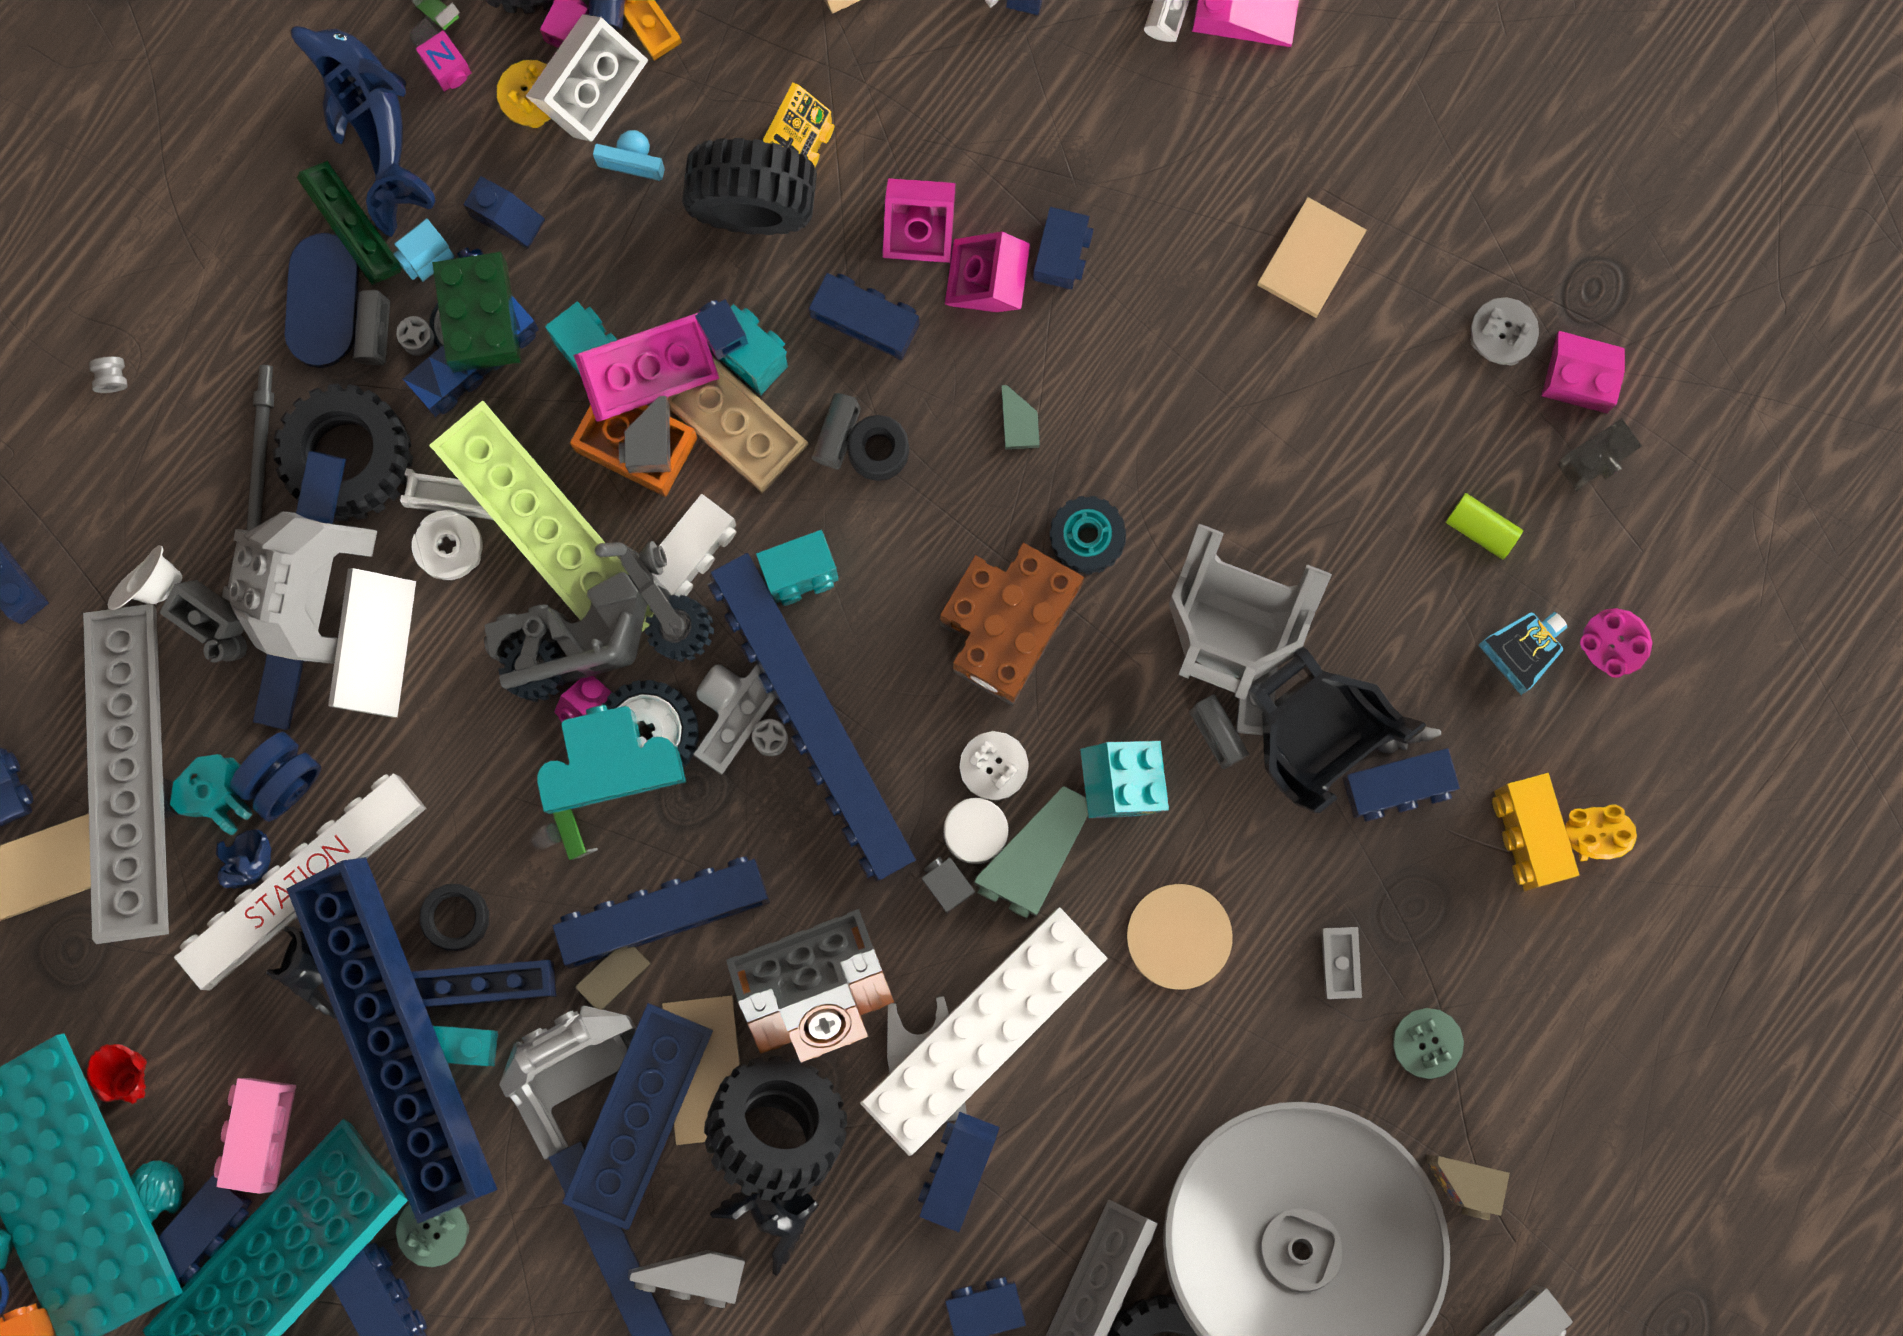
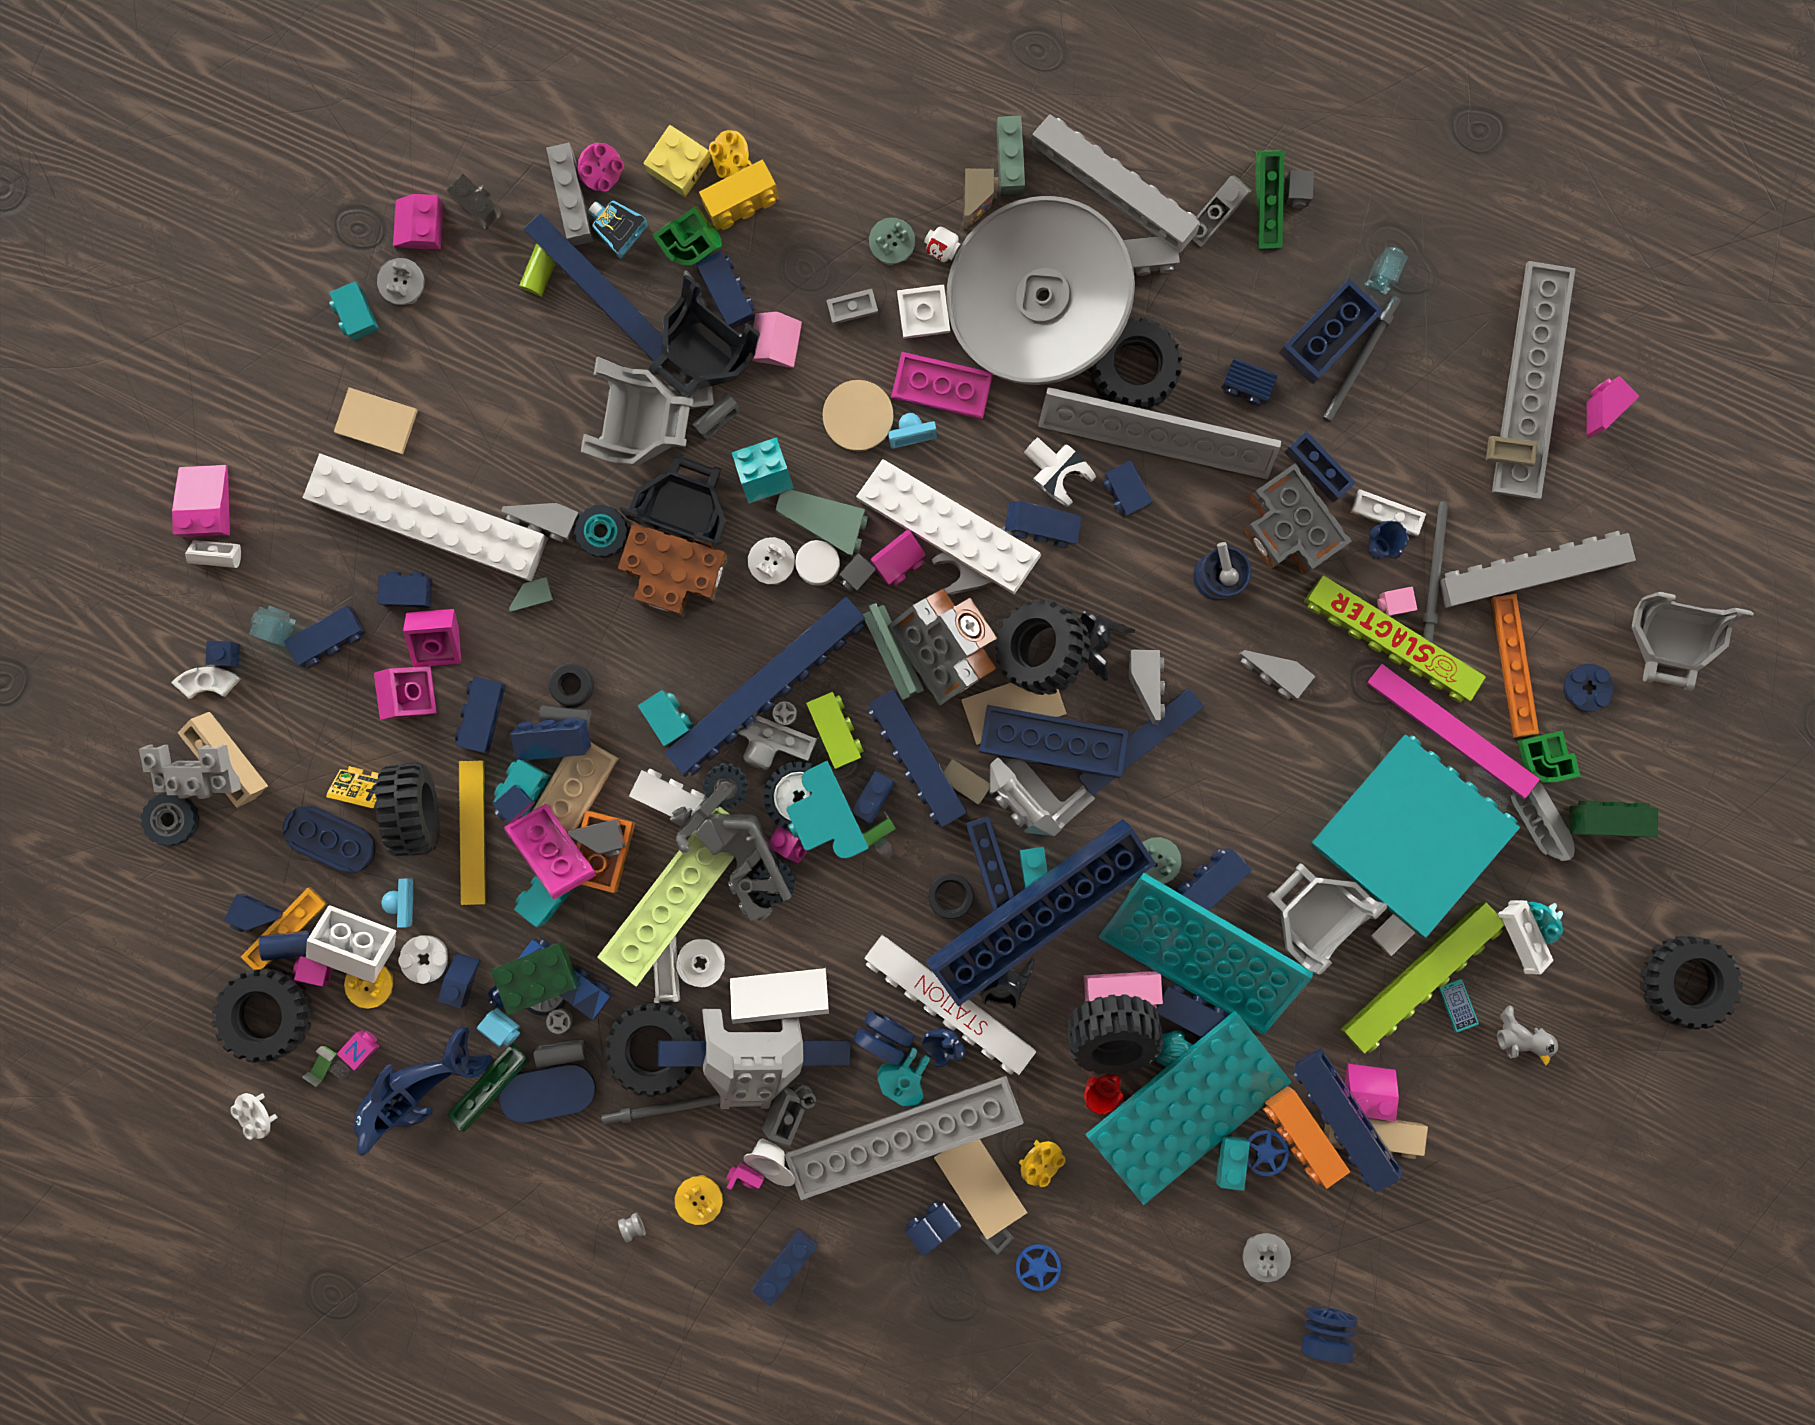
camera: 105 degrees left, 5 degrees up
none -> clear light blue brick [249,605,296,647]
none -> dark blue tile [282,805,375,873]
none -> dark blue brick [284,605,366,668]
none -> white brick [303,453,548,582]
none -> teal brick [329,281,380,341]
none -> white plate [398,935,449,984]
none -> yellow tile [459,761,487,905]
none -> light grey slope [501,503,580,543]
none -> dark blue brick [510,718,591,761]
none -> dark blue tile [523,213,662,362]
none -> light grey brick [546,143,594,246]
none -> black piece [620,453,727,549]
none -> light yellow brick [643,125,711,197]
none -> green brick [653,206,722,265]
none -> yellow plate [675,1175,723,1225]
none -> dark pink bracket [725,1163,765,1190]
none -> bright pink slope [752,312,802,368]
none -> lime brick [806,692,864,770]
none -> dark blue brick [852,771,895,824]
none -> sand green fence [862,603,924,701]
none -> dark pink slope [871,529,926,587]
none -> medium azure tile [888,413,937,449]
none -> dark pink tile [891,352,993,420]
none -> white plate [897,285,950,339]
none -> white head [924,227,961,262]
none -> sand green brick [996,116,1025,195]
none -> yellow plate [1019,1140,1065,1187]
none -> white connector [1024,437,1096,507]
none -> black tyre [1067,994,1163,1075]

